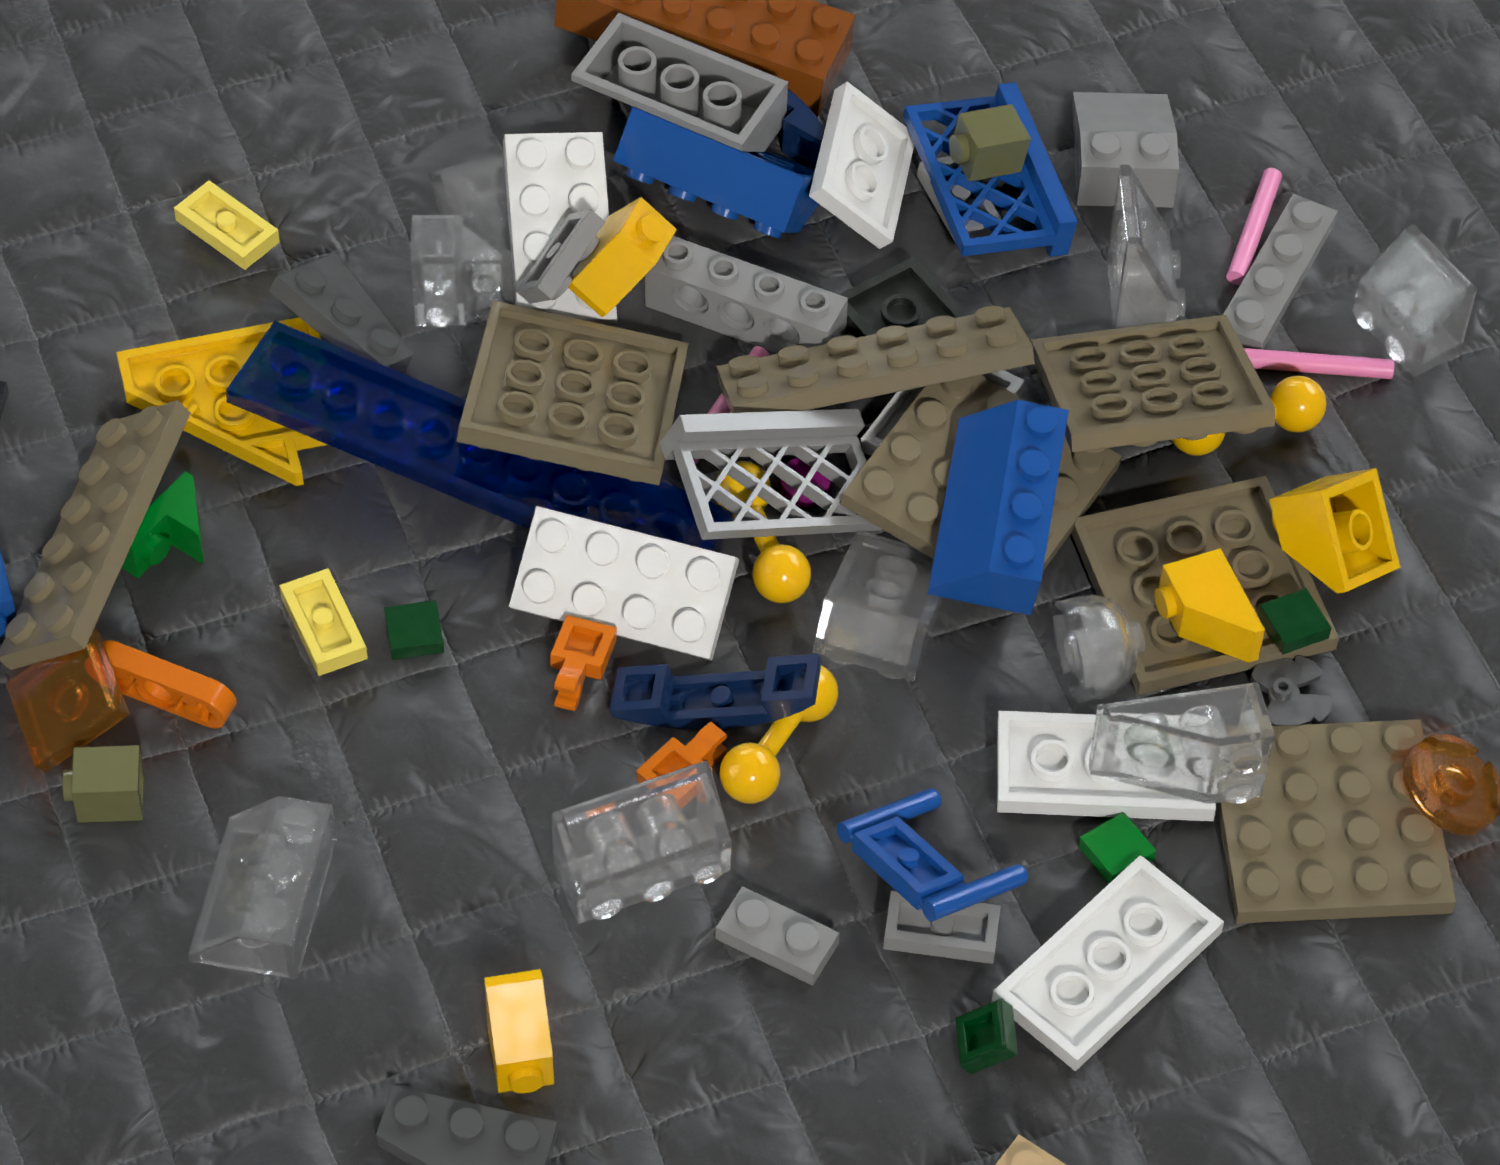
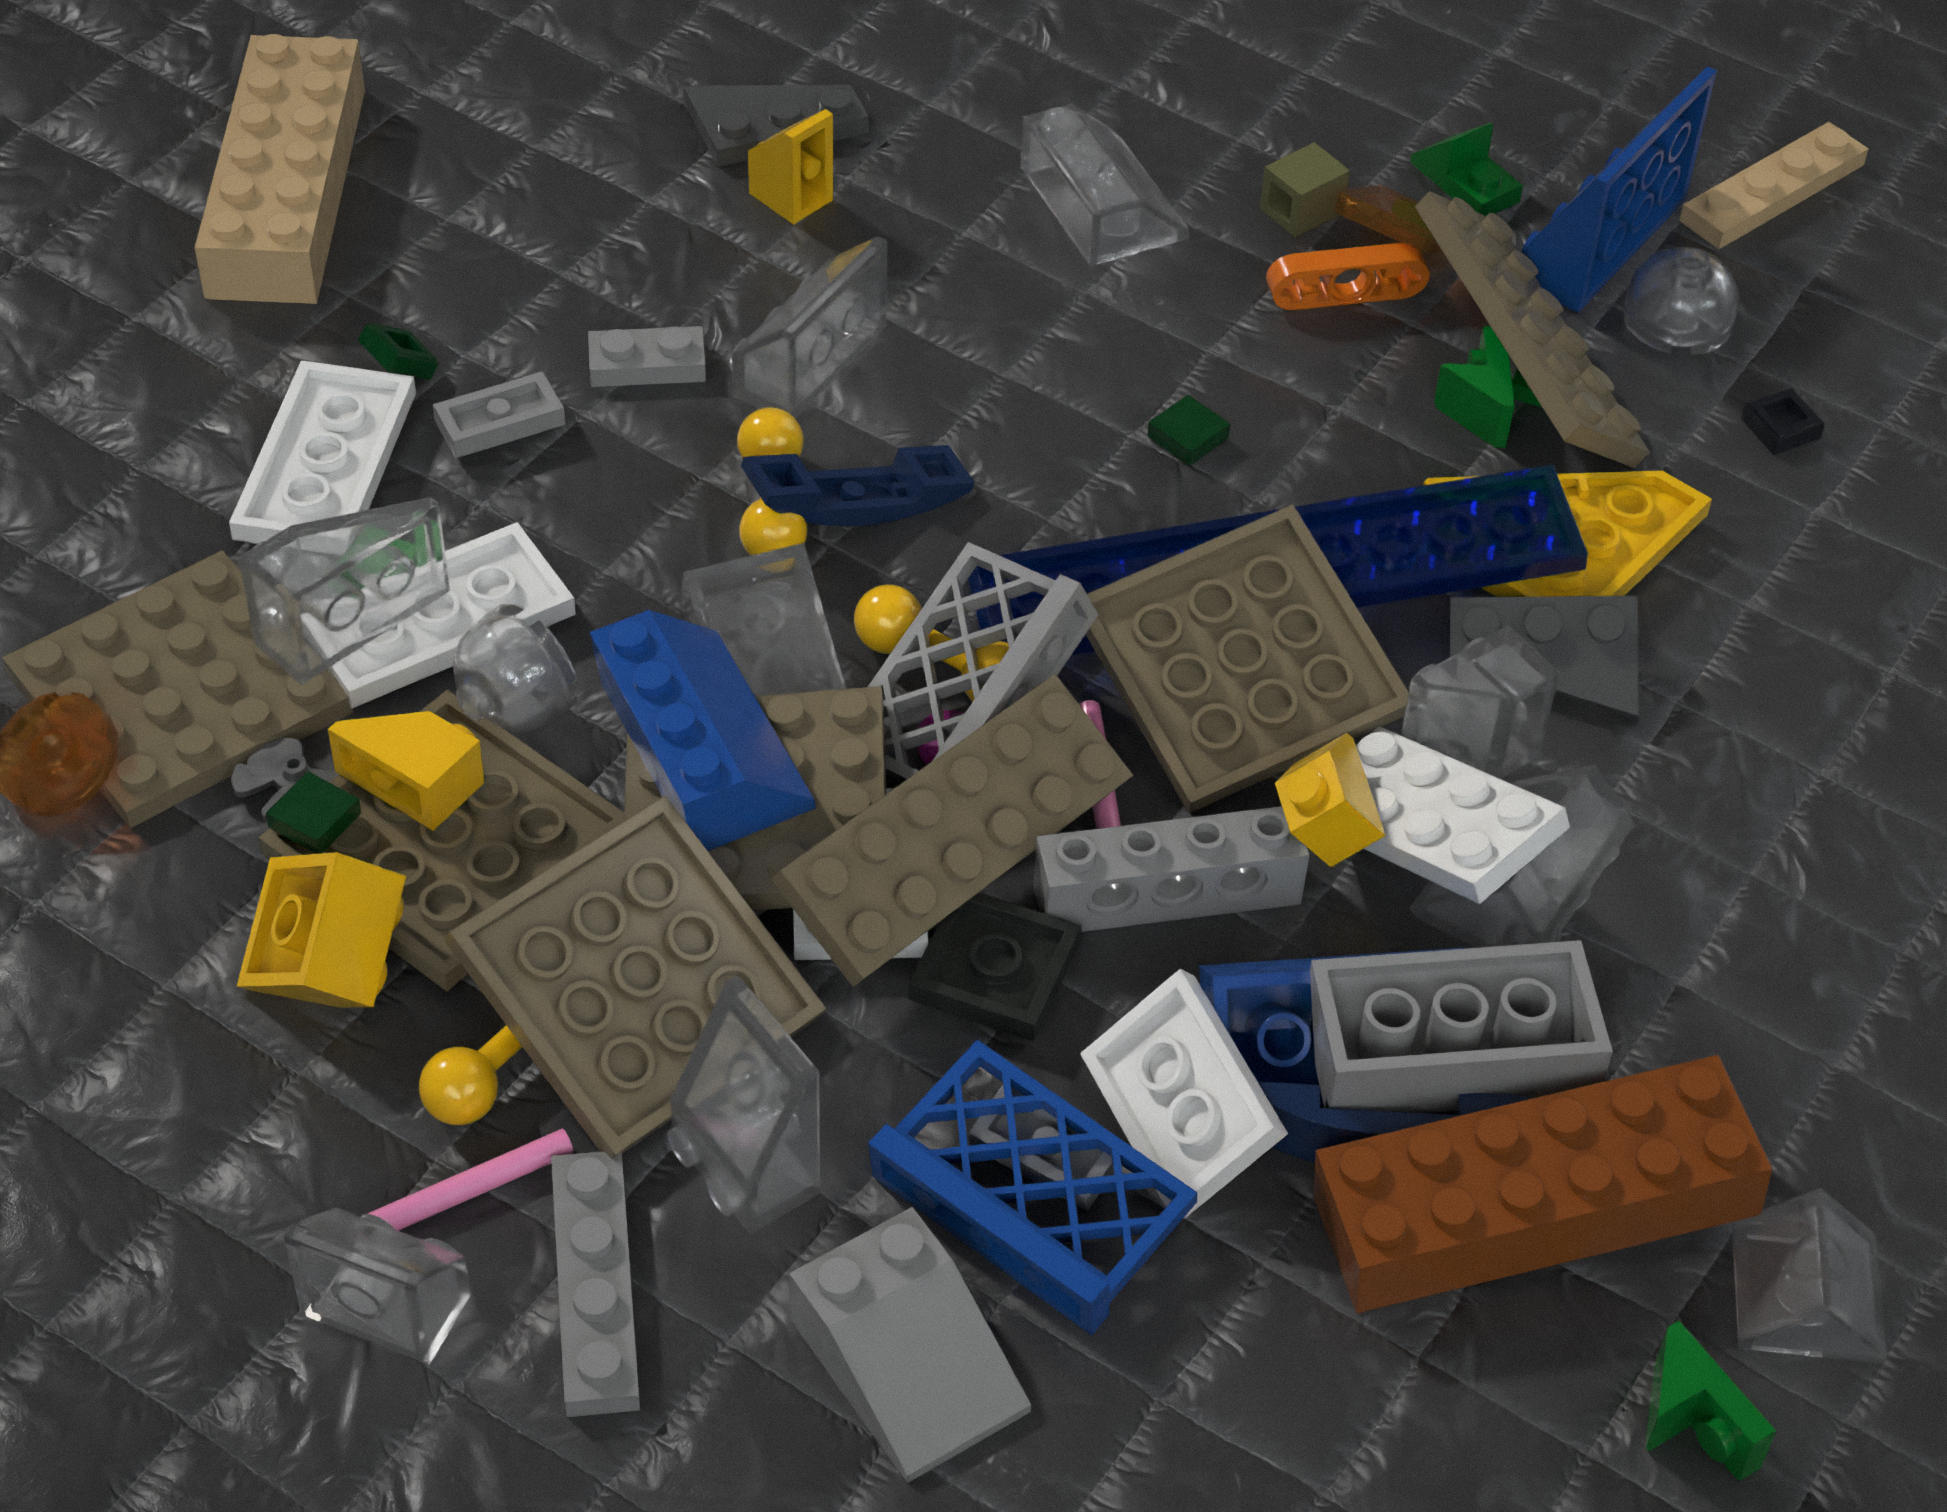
camera: 145 degrees right, 5 degrees down
light yellow plate [174,180,280,270] -> none
light yellow plate [279,568,368,676] -> none
white plate [509,506,739,661] -> none
light grey plate [516,209,605,304] -> none
orange plate [550,615,617,711] -> none
orange plate [636,722,728,813] -> none
blue plate [837,788,1028,922] -> none
olive brick [949,104,1031,182] -> none
bright pink bar [1226,168,1282,285] -> none

